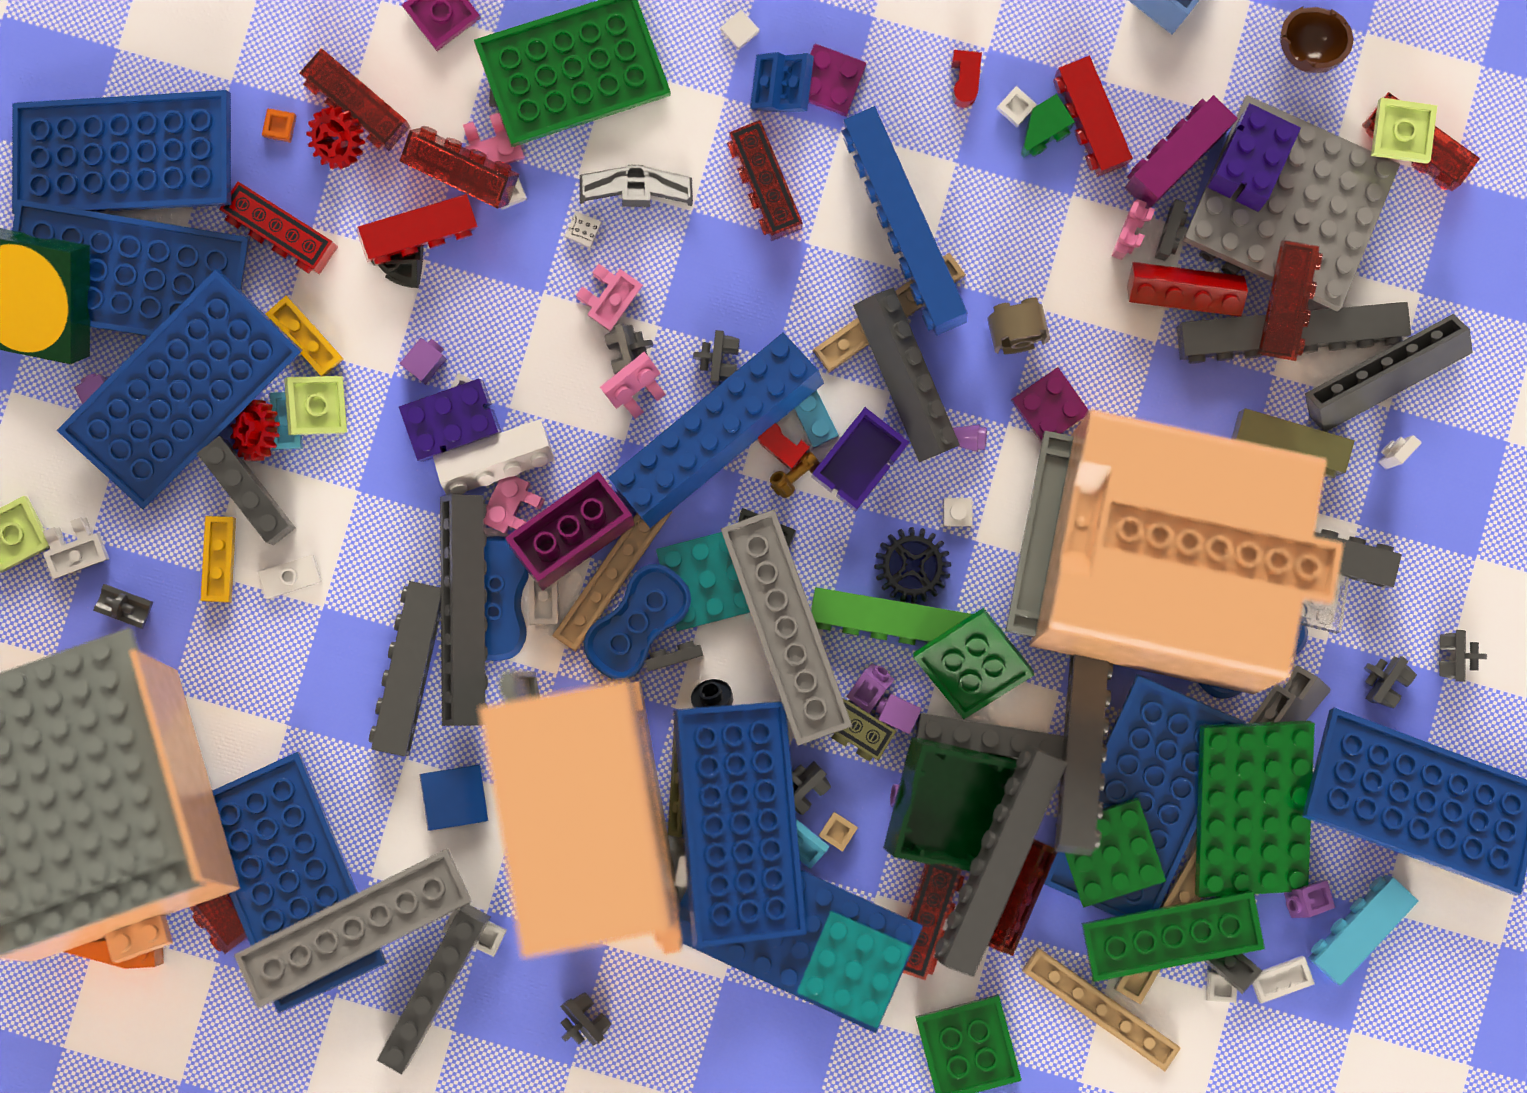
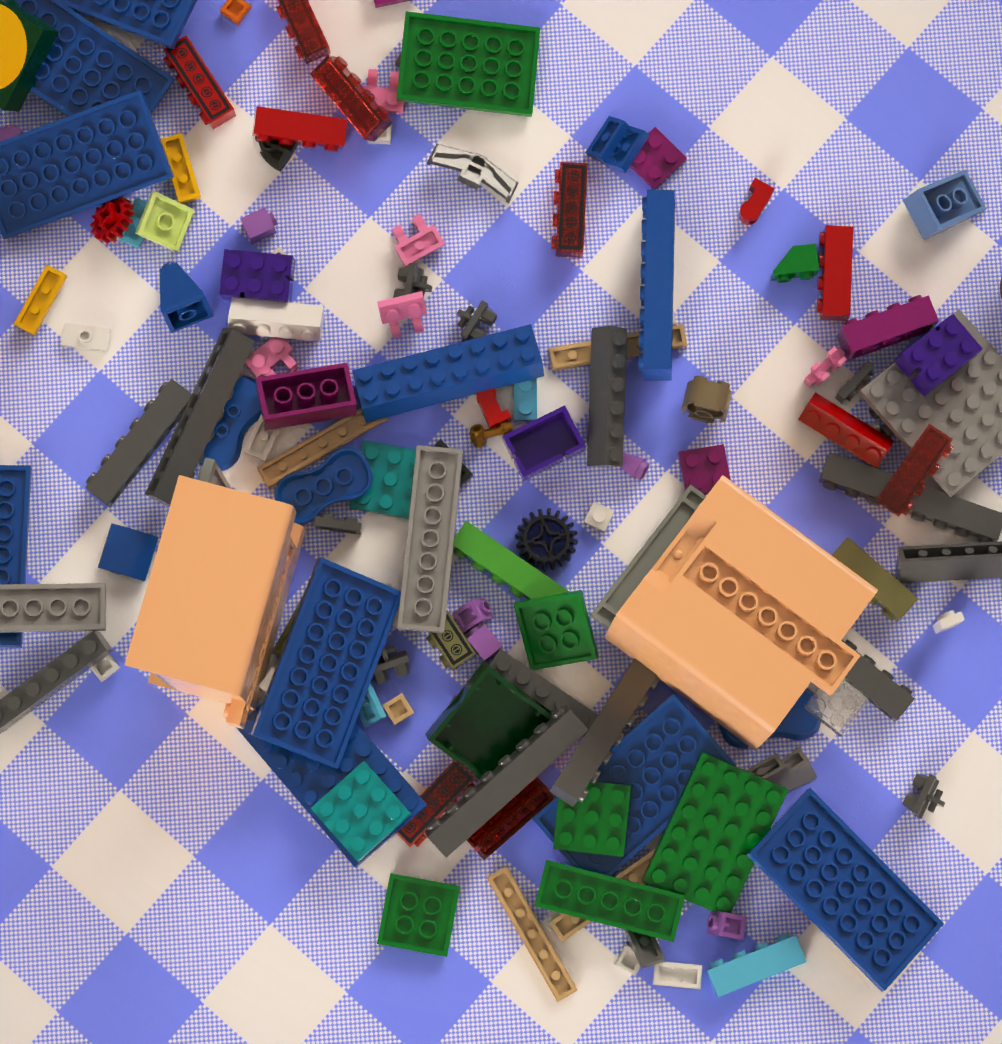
camera: 25 degrees right, 5 degrees down
dark grey brick [197,436,296,545] -> none
red gear [306,107,365,169] -> none
dark grey hips [560,992,612,1046] -> none
white tile [564,211,602,249] -> none
black plate [690,679,734,708] -> none
white tile [720,9,760,50] -> none
white plate [997,86,1037,127] -> none
dark grey hips [1364,656,1417,708] -> none
none -> blue slope [159,262,213,333]

